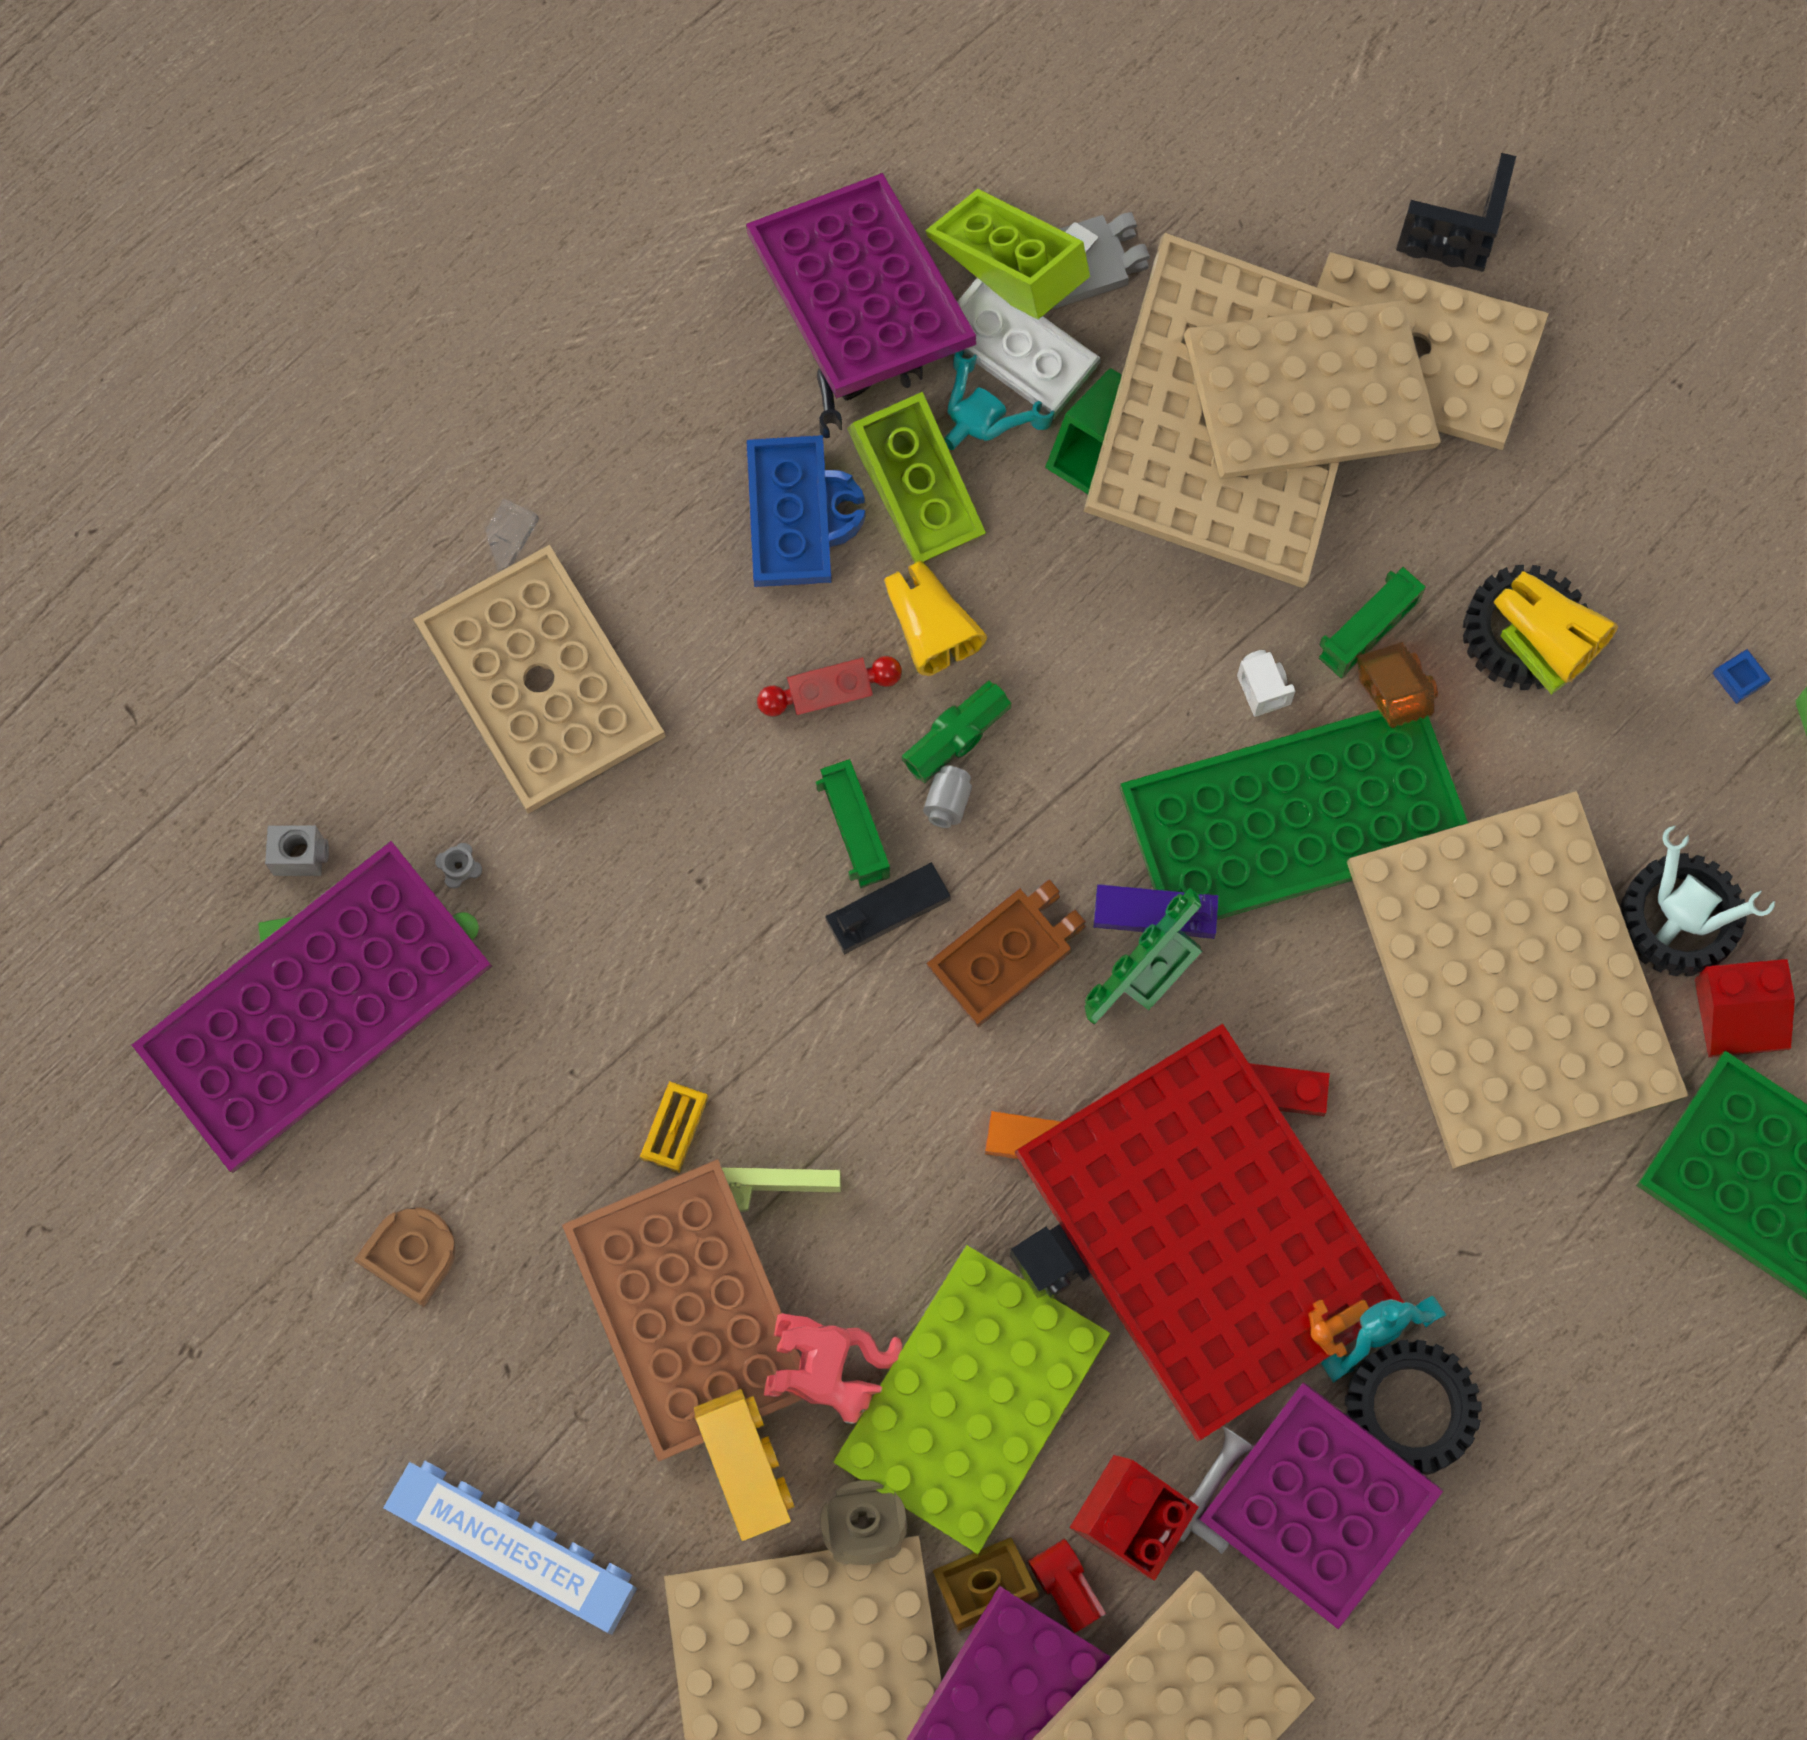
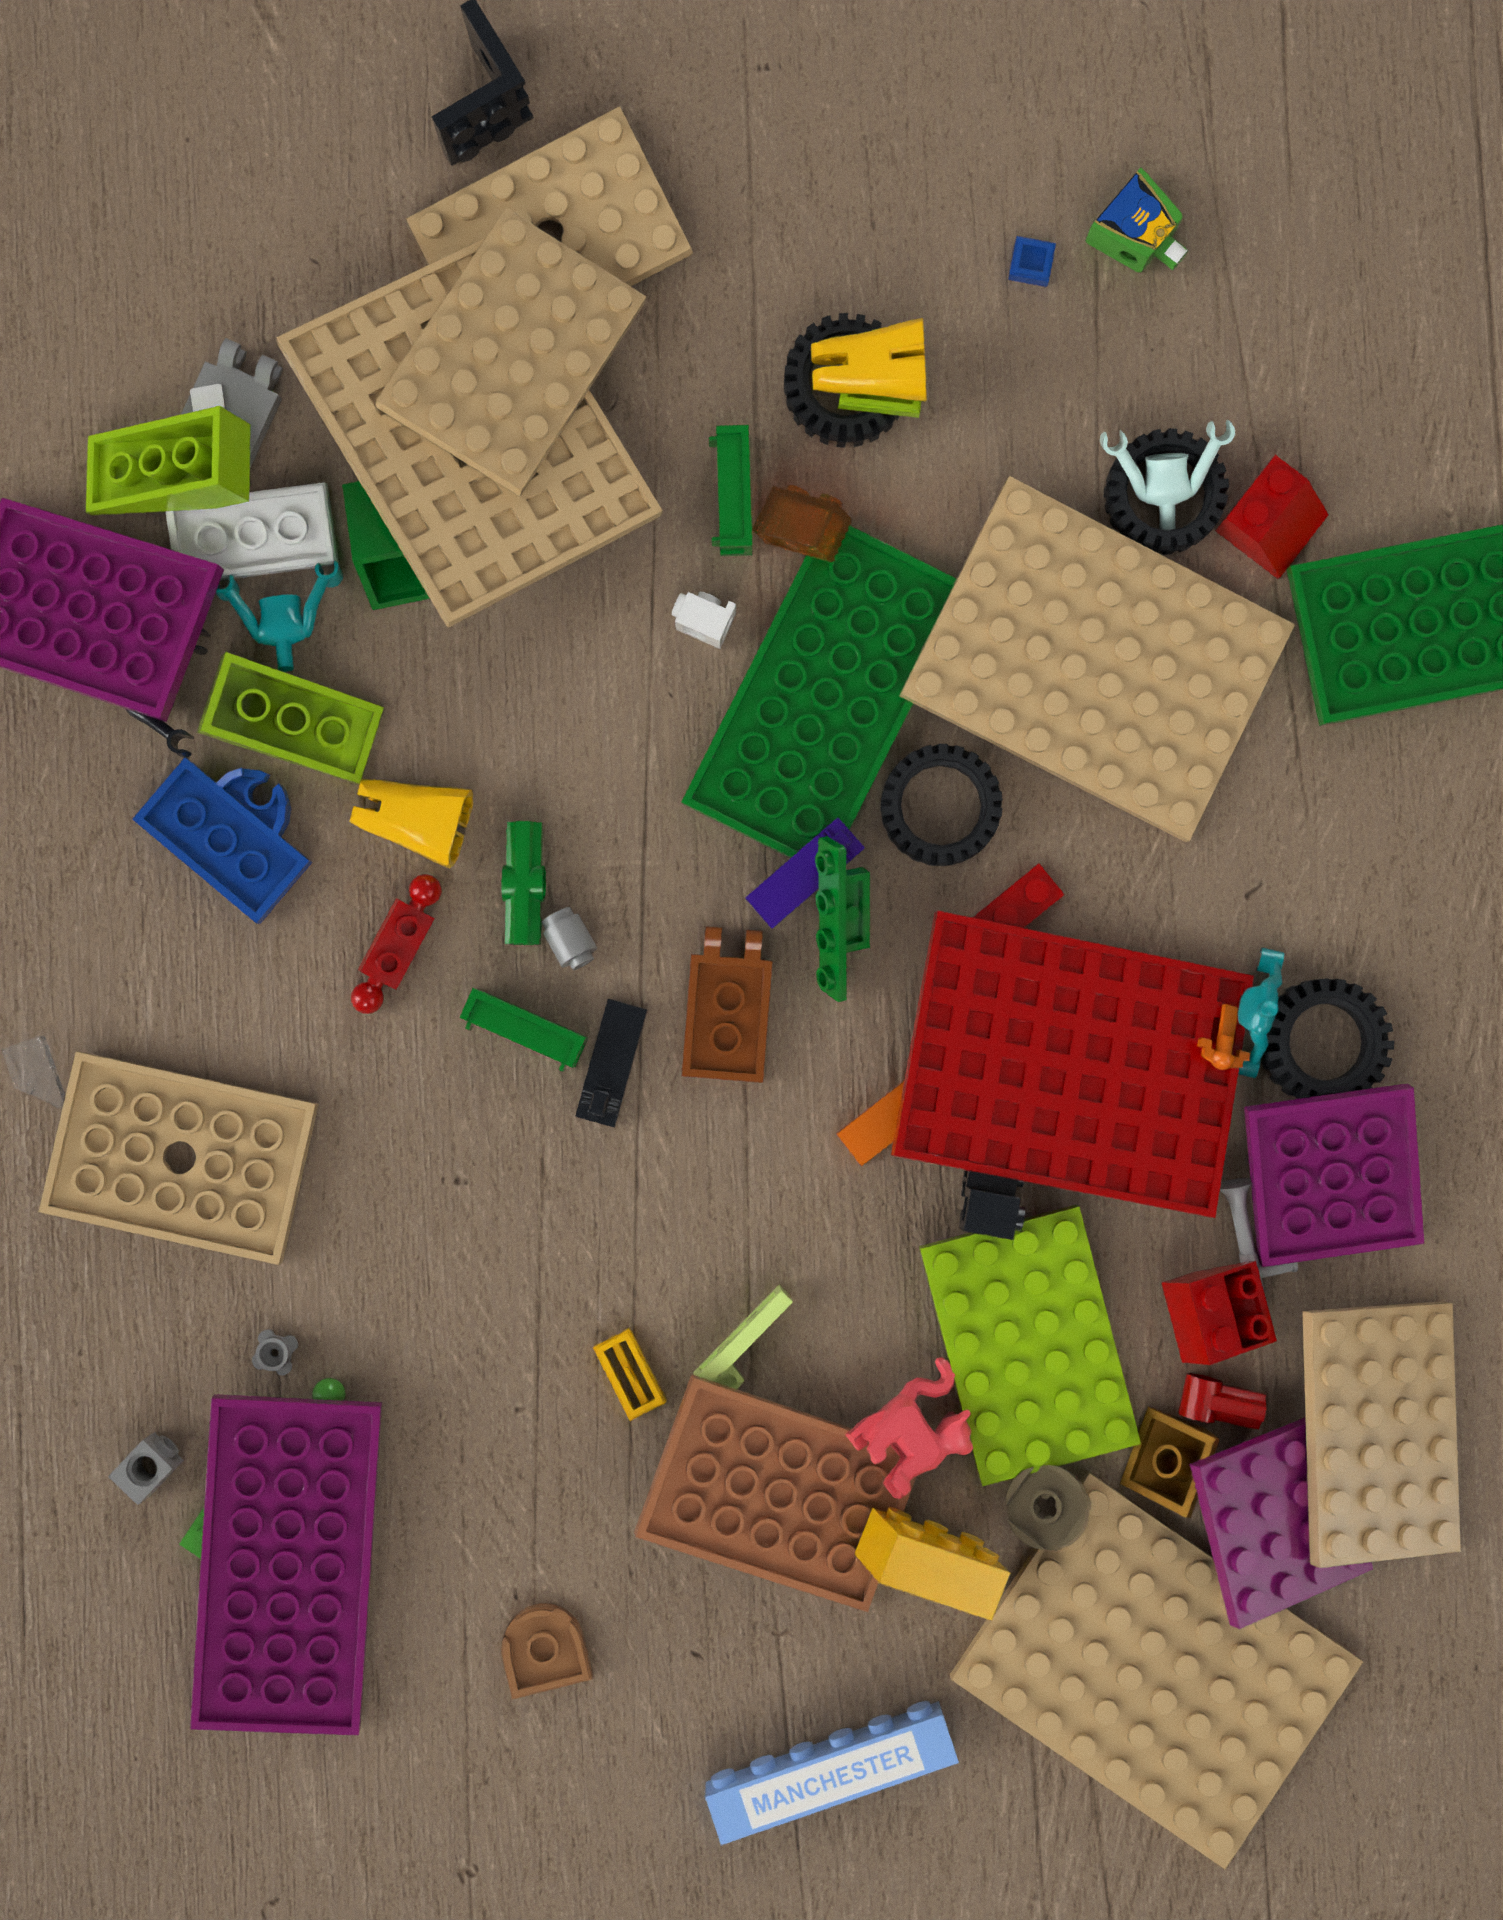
camera: 50 degrees left, 15 degrees up
none -> black tyre [881,744,1003,866]

